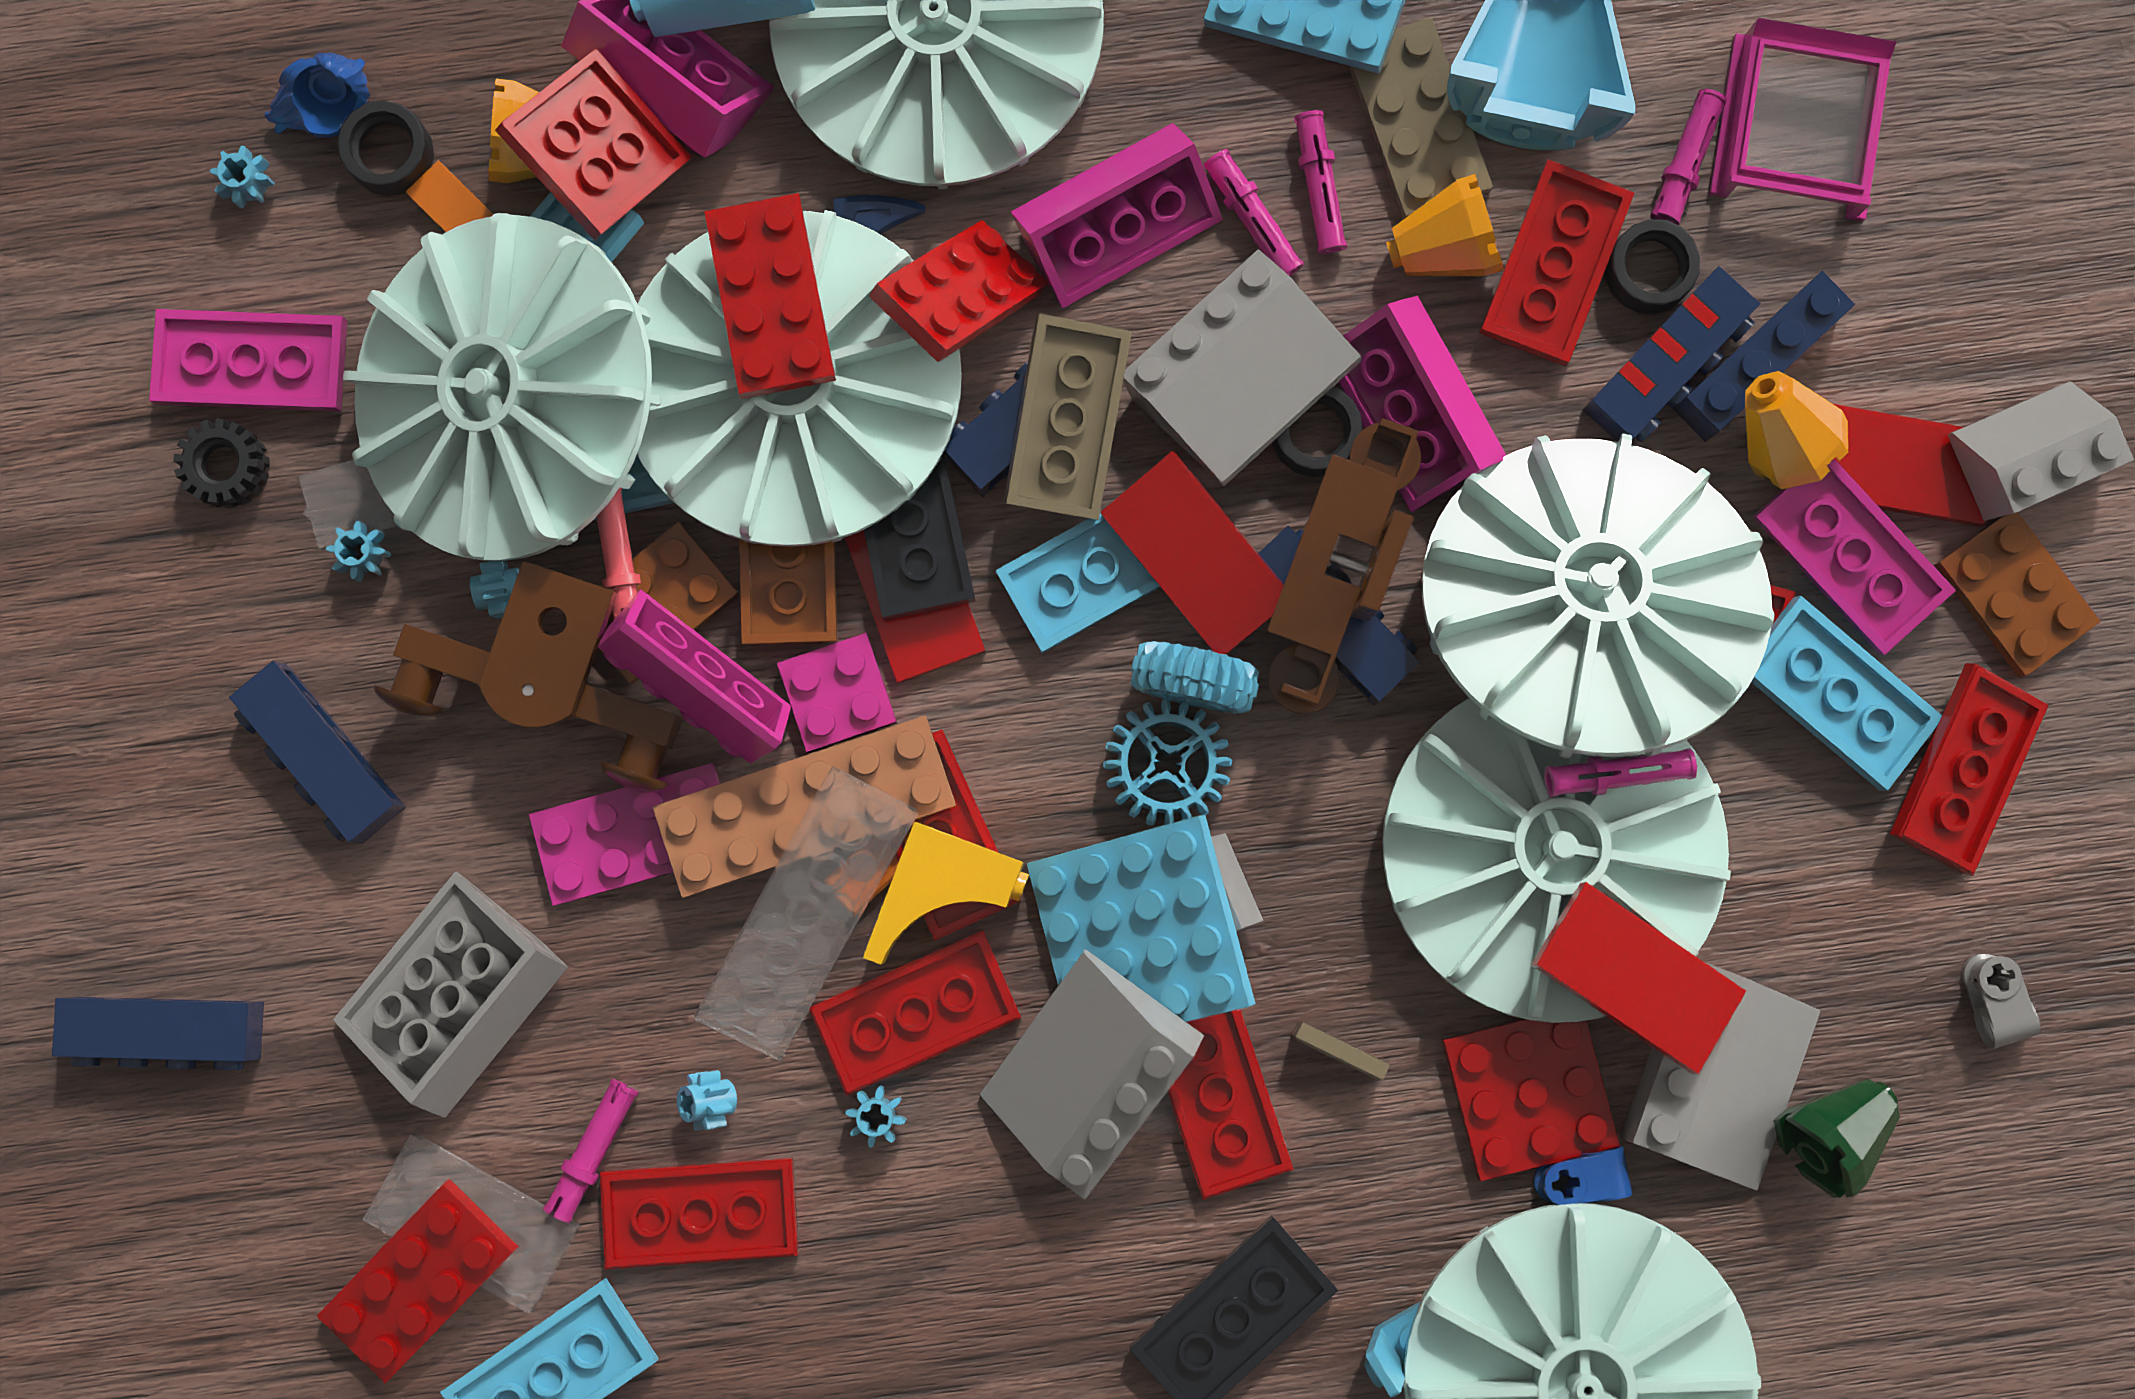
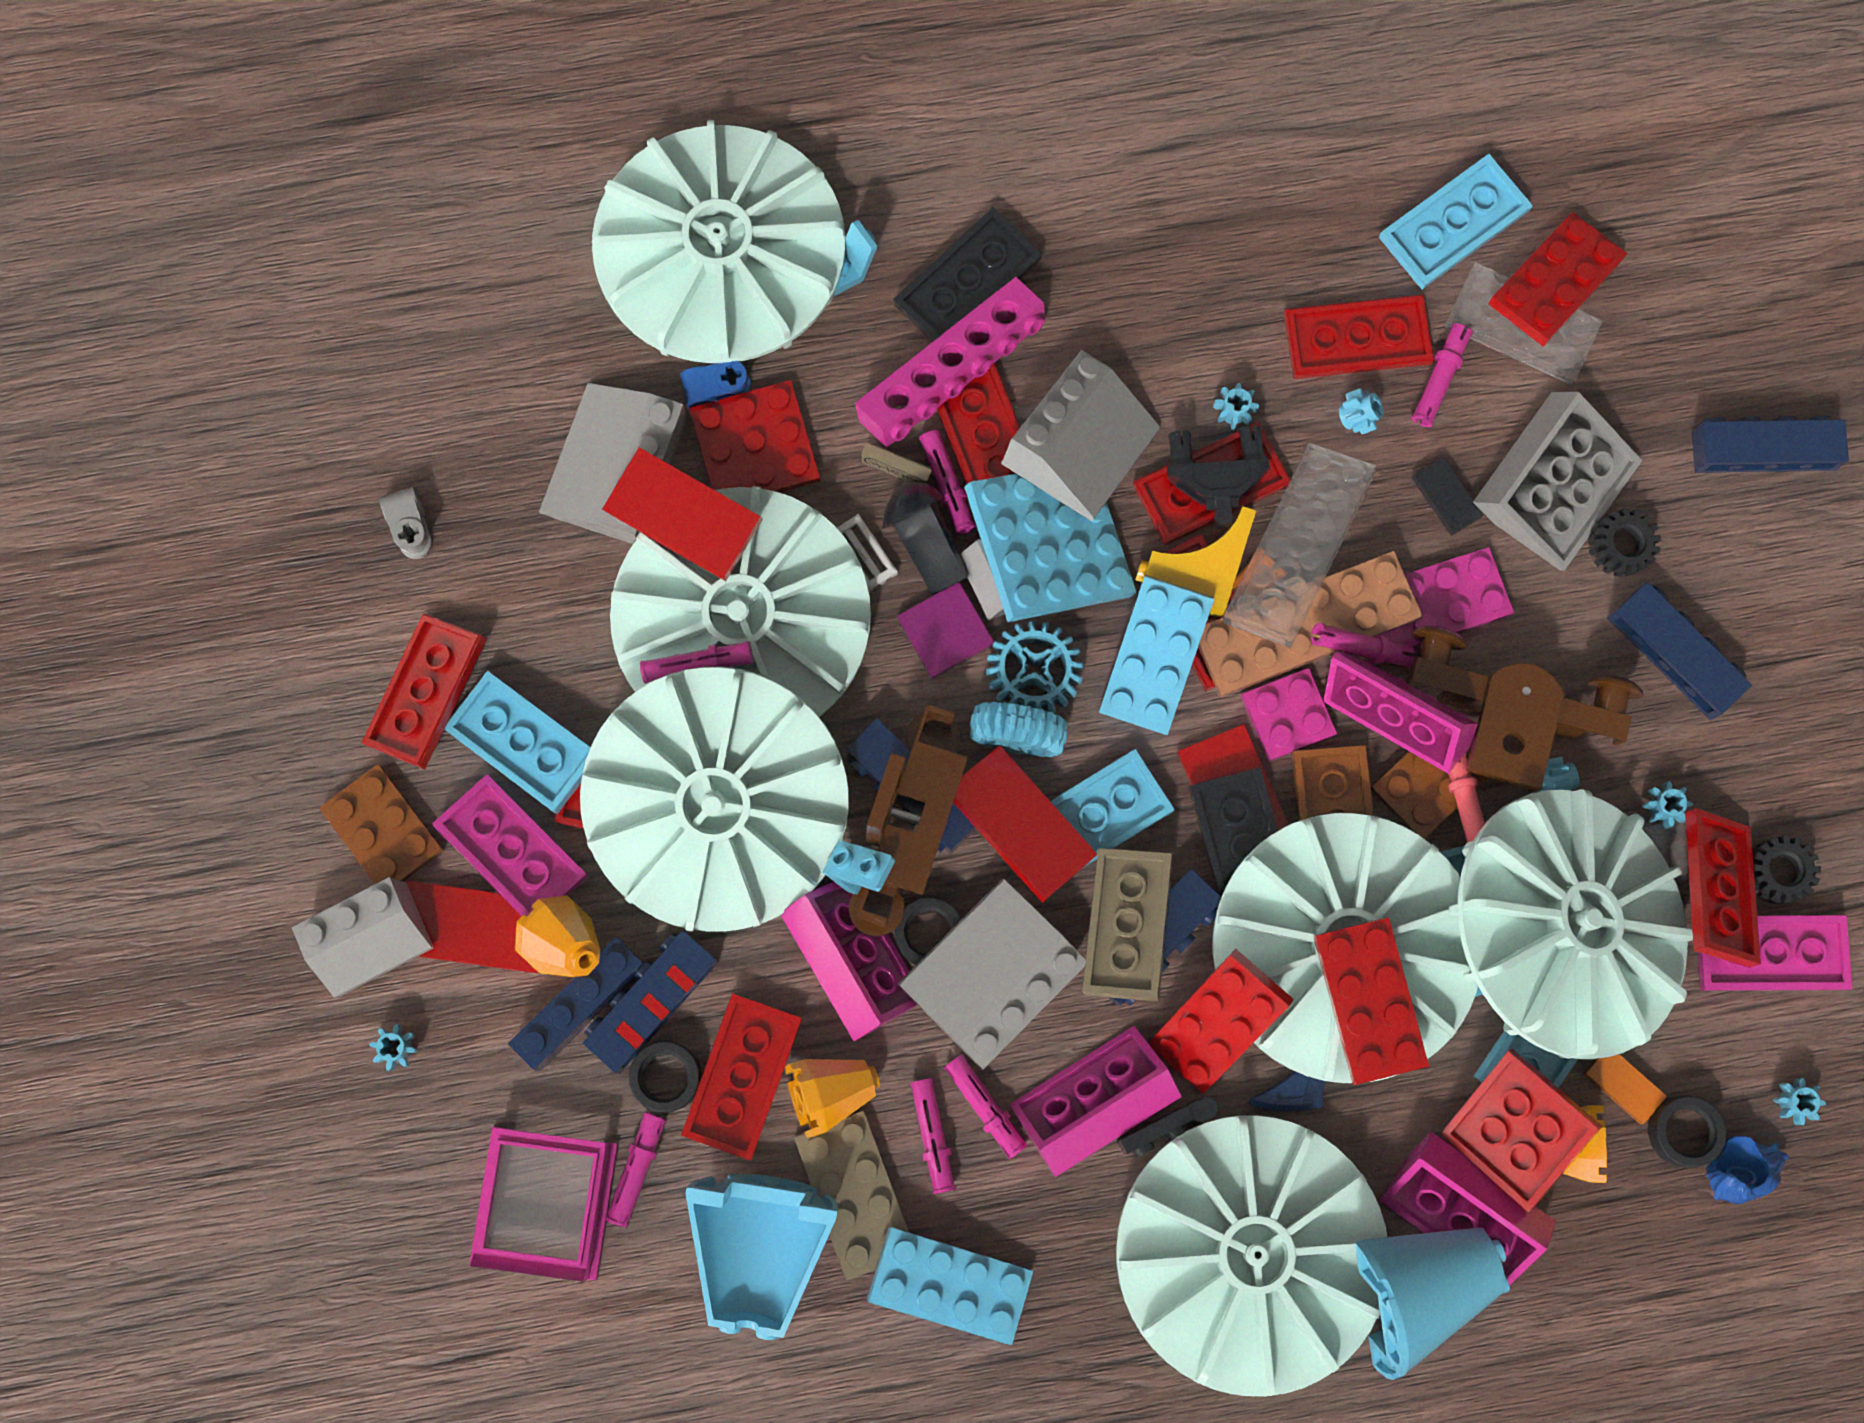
camera: 175 degrees right, 5 degrees down
dark green cone [1773,1079,1900,1198] -> none
none -> medium azure gear [369,1024,419,1071]
none -> medium azure bracket [822,840,895,895]
none -> white tile [837,514,898,593]
none -> dark pink brick [855,277,1045,448]
none -> black piece [882,480,969,595]
none -> magenta tile [897,582,994,679]
none -> dark pink pin [919,430,977,535]
none -> medium azure plate [1099,575,1214,735]
none -> black hinge [1117,1096,1219,1157]
none -> black connector [1167,426,1270,529]
none -> dark pink pin [1311,622,1415,668]
none -> black tile [1412,457,1483,536]
none -> black tyre [1588,508,1661,577]
none -> red plate [1685,808,1761,968]

